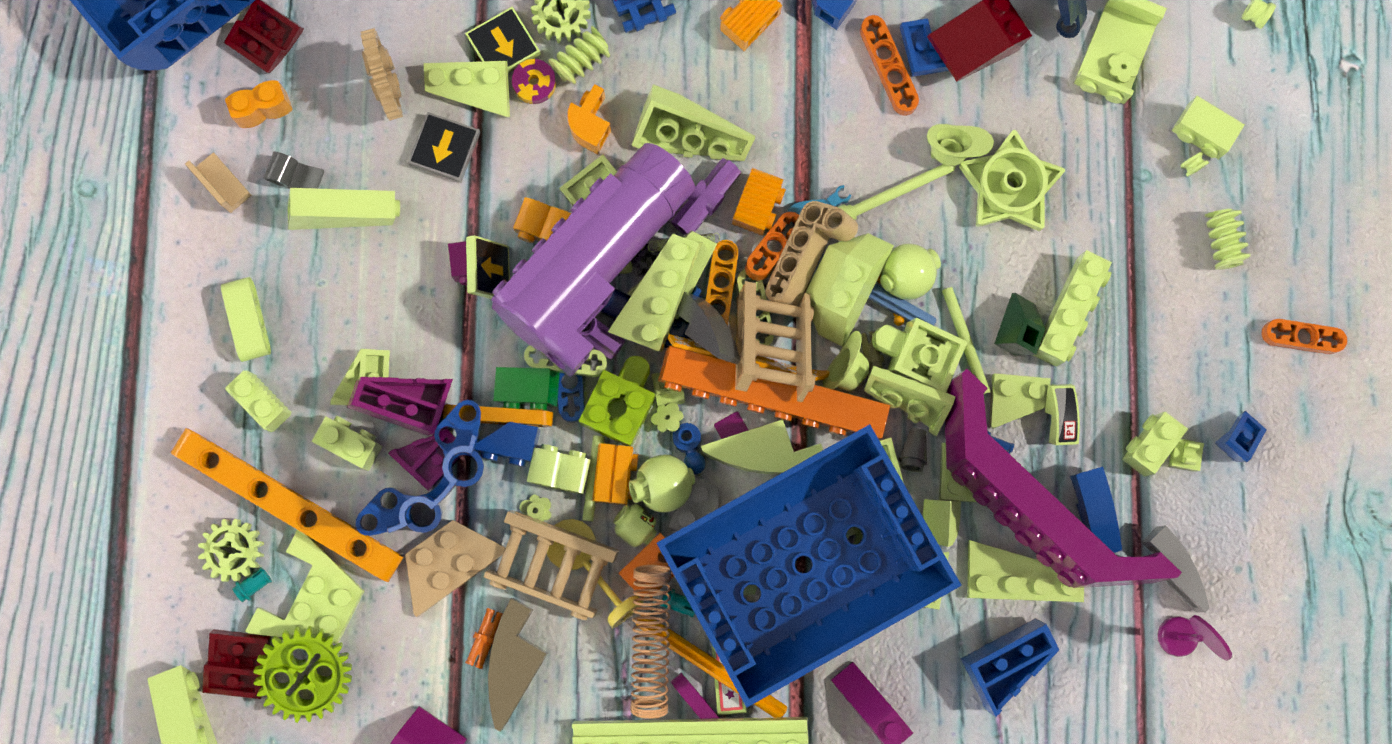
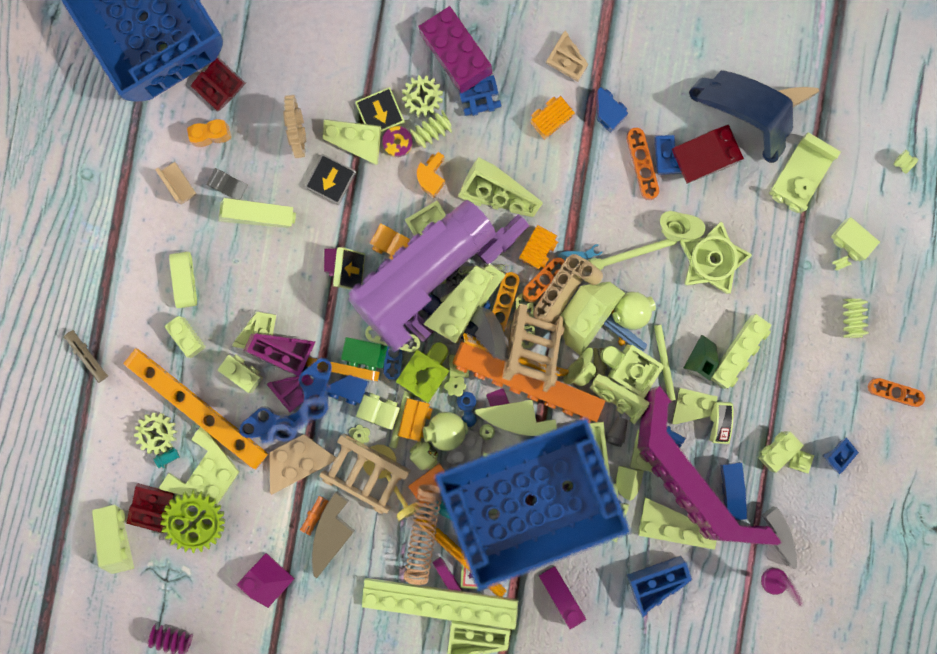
camera: 15 degrees right, 5 degrees up
none -> dark tan pin [64,330,108,383]
none -> yellowish green piece [480,424,495,440]

